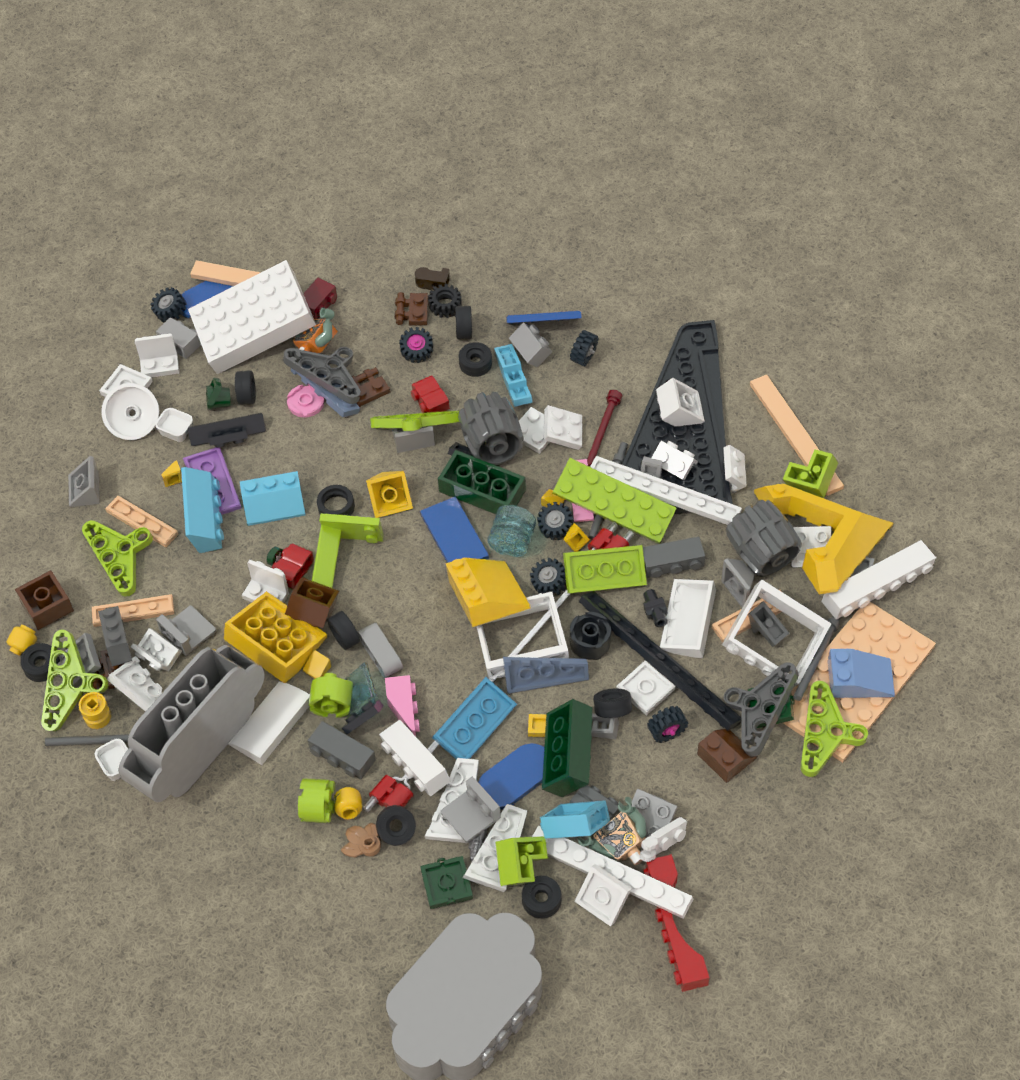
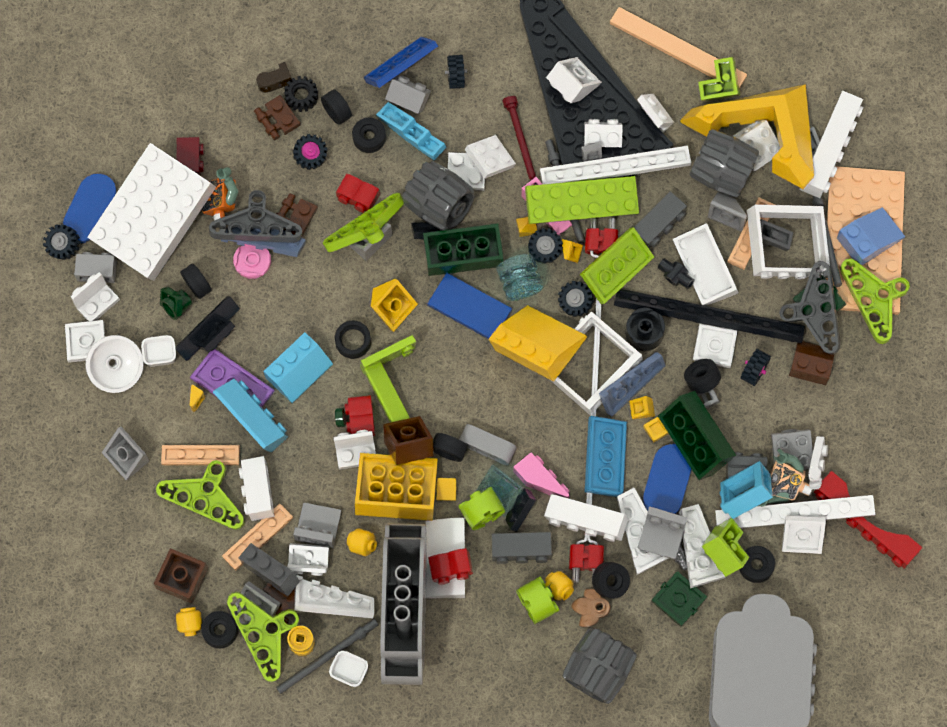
camera: 35 degrees left, 15 degrees up
light nougat tile [190,260,260,286] -> none
none -> white brick [239,456,275,521]
none -> red brick [428,548,473,585]
none -> dark grey wheel [562,628,637,704]
none -> yellow slope [629,396,655,419]

